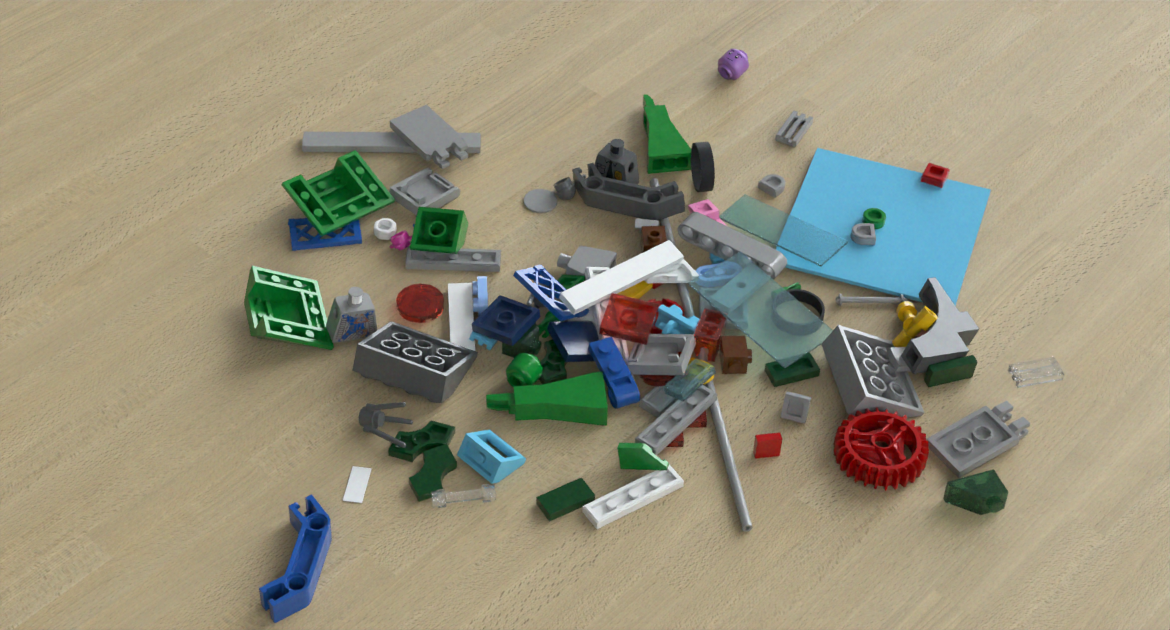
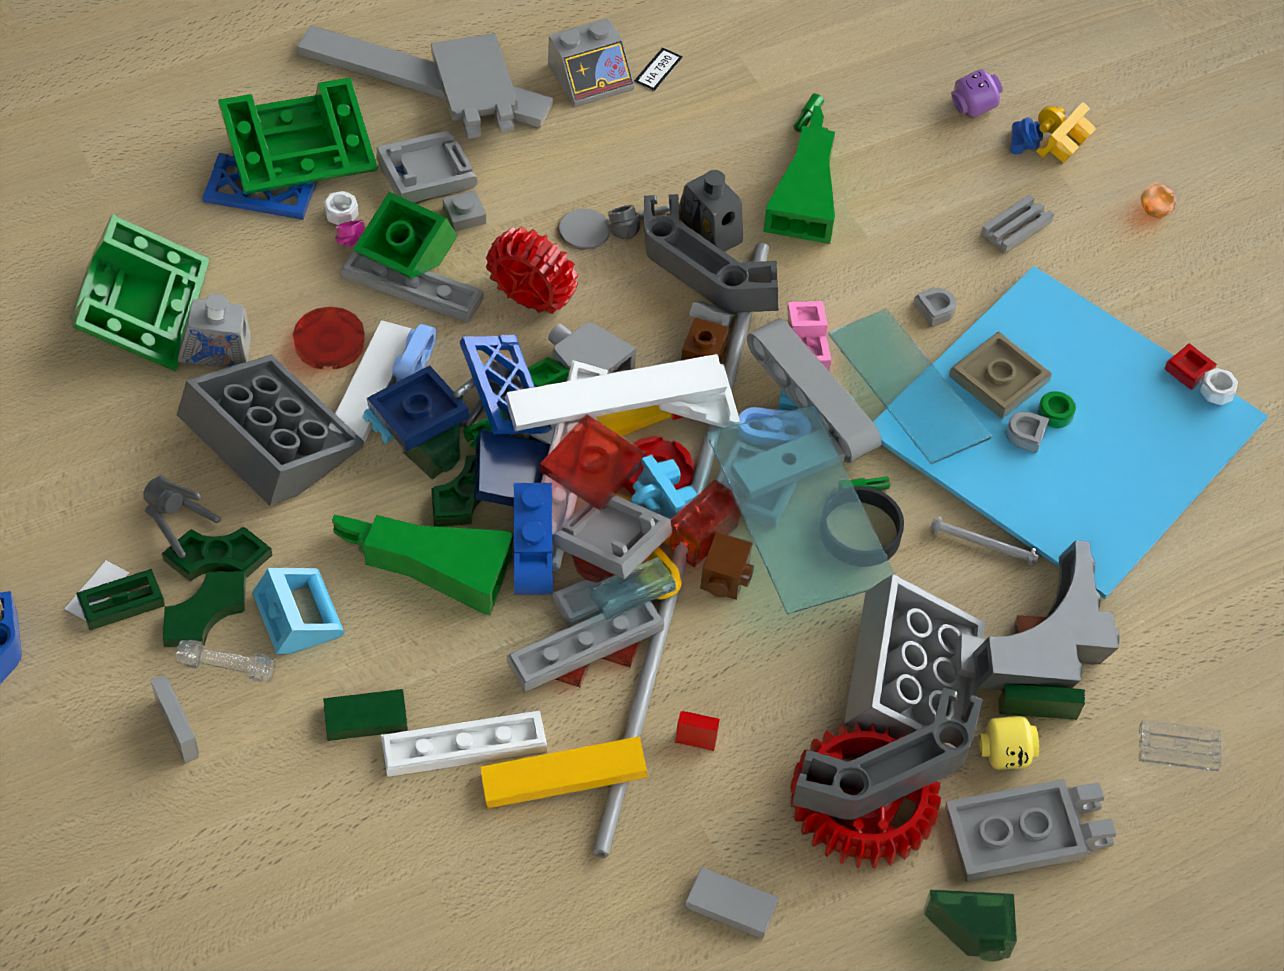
camera: 20 degrees right, 10 degrees up
green head [506,353,543,387] -> none
green tile [617,443,669,470] -> none
black tyre [691,142,715,192] -> none
dark green tile [764,353,820,387] -> none
light grey tile [780,391,812,423] -> none
yellow bar [892,301,938,347] -> none
none -> dark green tile [76,569,165,631]
none -> light grey tile [150,675,199,763]
none -> light grey plate [443,190,486,231]
none -> yellow tile [480,736,648,809]
none -> red gear [485,227,578,314]
none -> slope [548,18,634,107]
none -> sticker [634,47,683,91]
none -> light grey tile [685,867,779,939]
none -> green pin [793,93,824,132]
none -> dark grey piece [793,687,983,820]
none -> dark tan tile [949,331,1052,419]
none -> light yellow head [979,716,1039,770]
none -> blue plate [1010,117,1043,154]
none -> yellow hips [1036,102,1096,163]
none -> clear orange tile [1141,183,1176,219]
none -> white tile [1200,368,1238,405]

